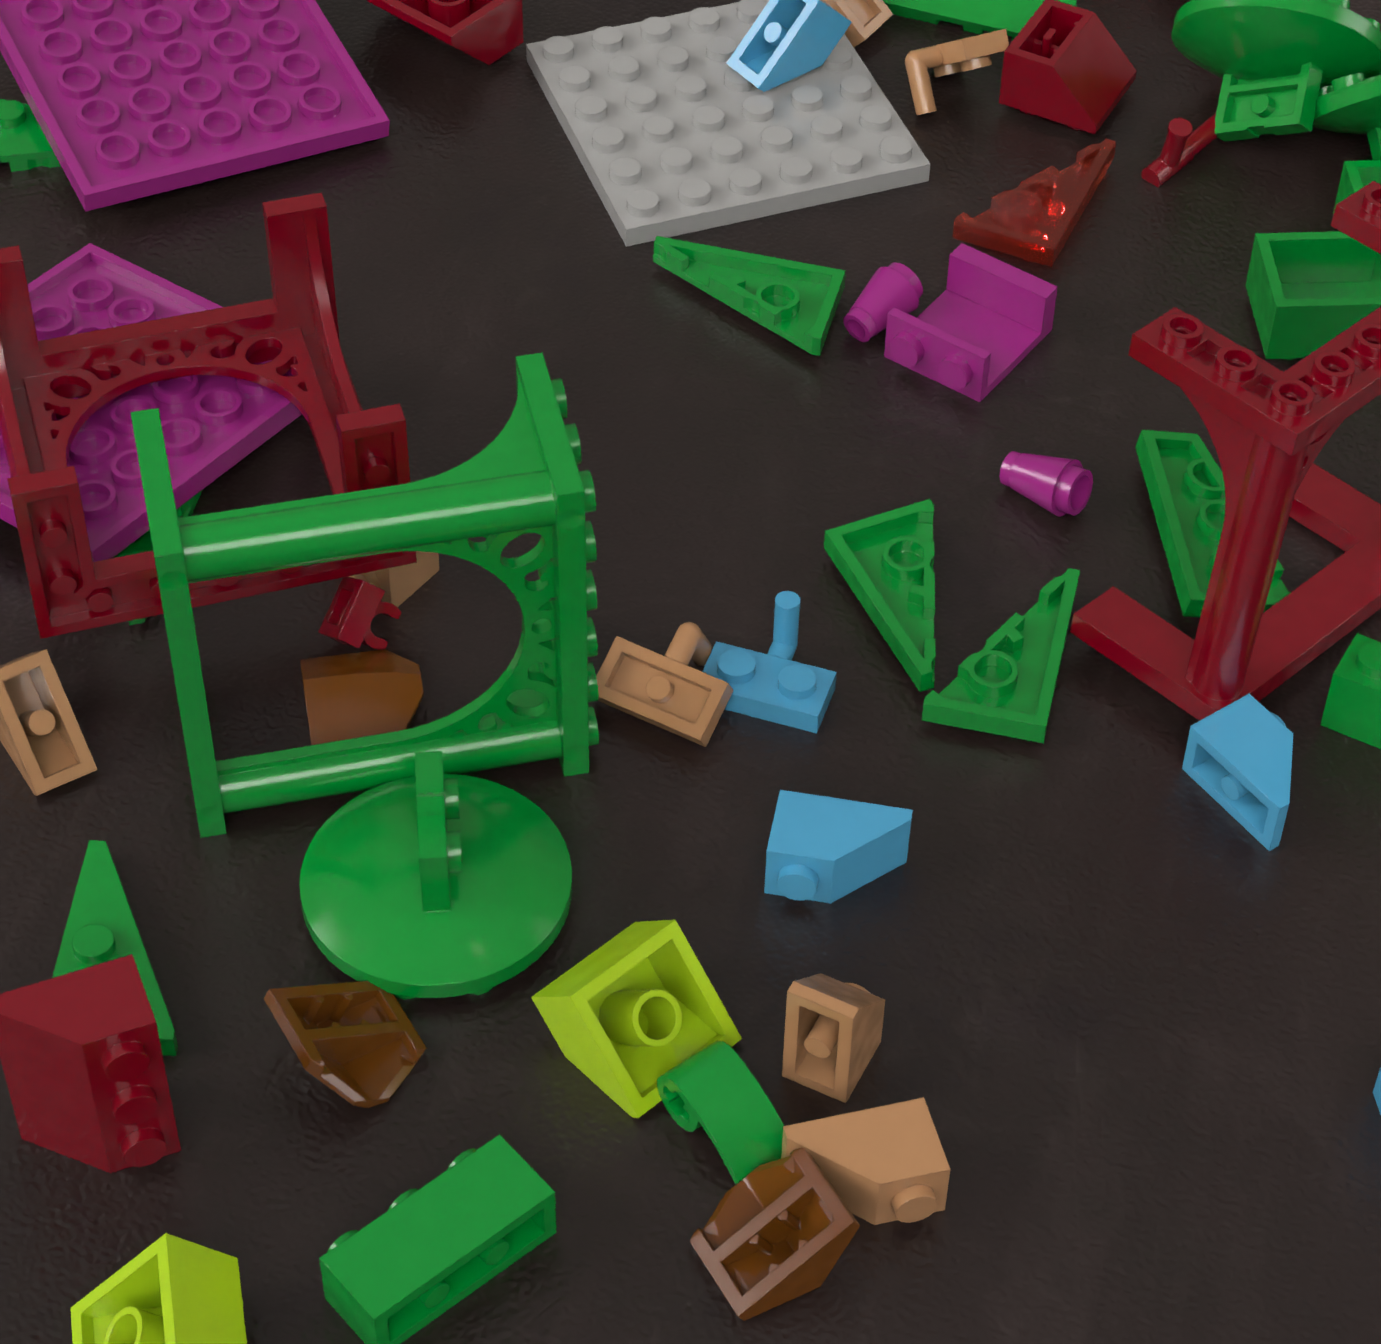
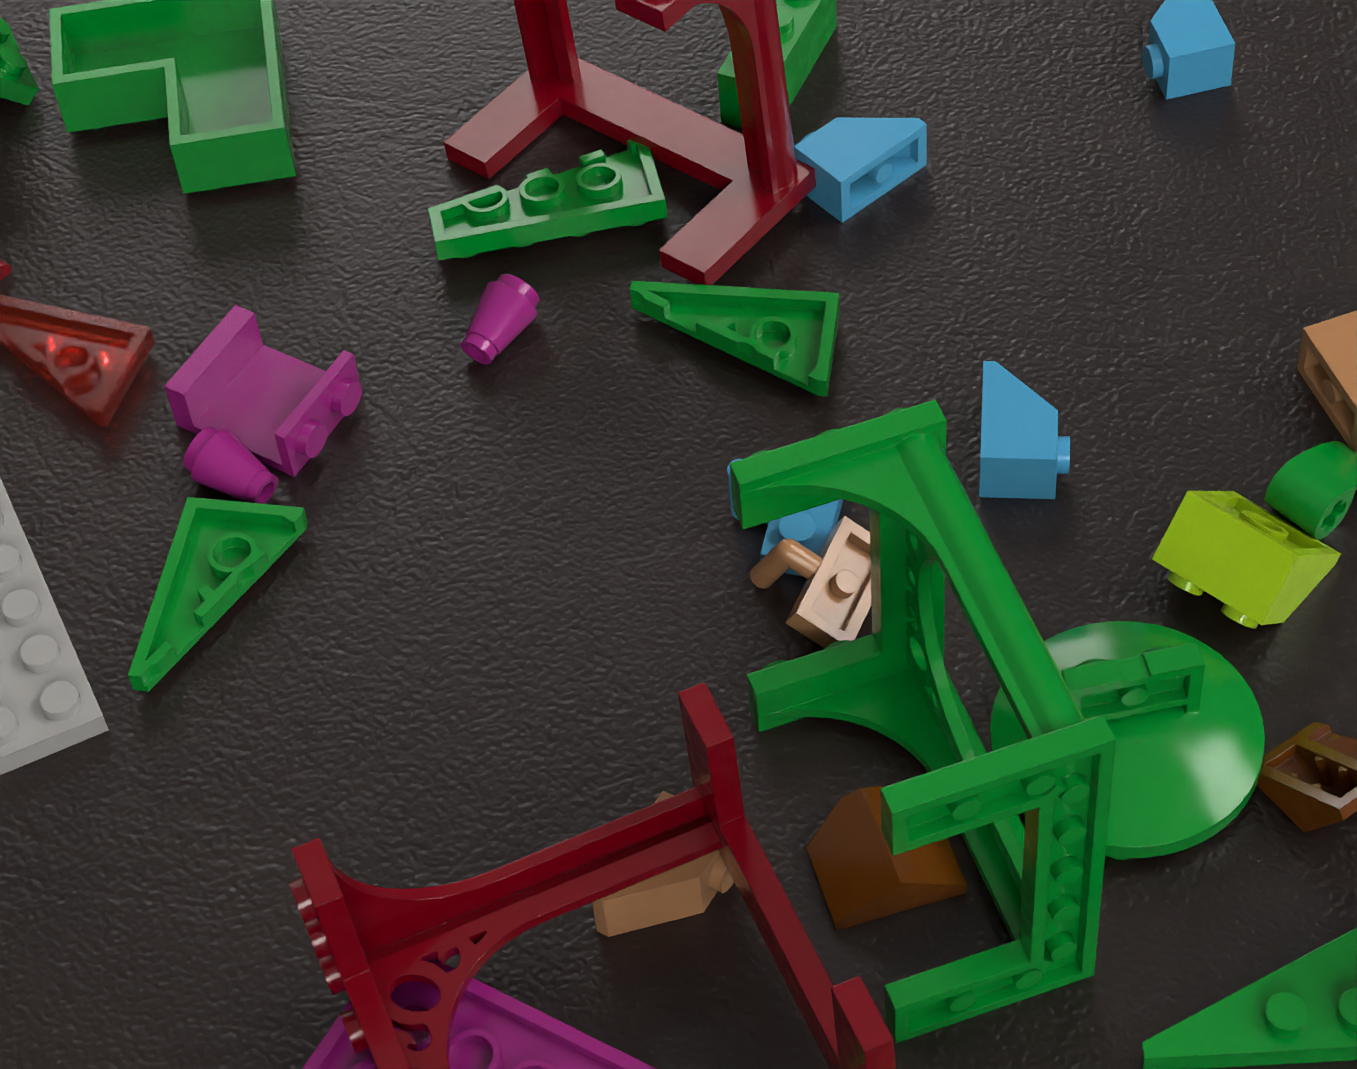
camera: 90 degrees left, 5 degrees up
dark red tile [318,577,401,649] -> none
medium nougat slope [782,973,885,1103] -> none
green wing [824,499,936,692] -> none

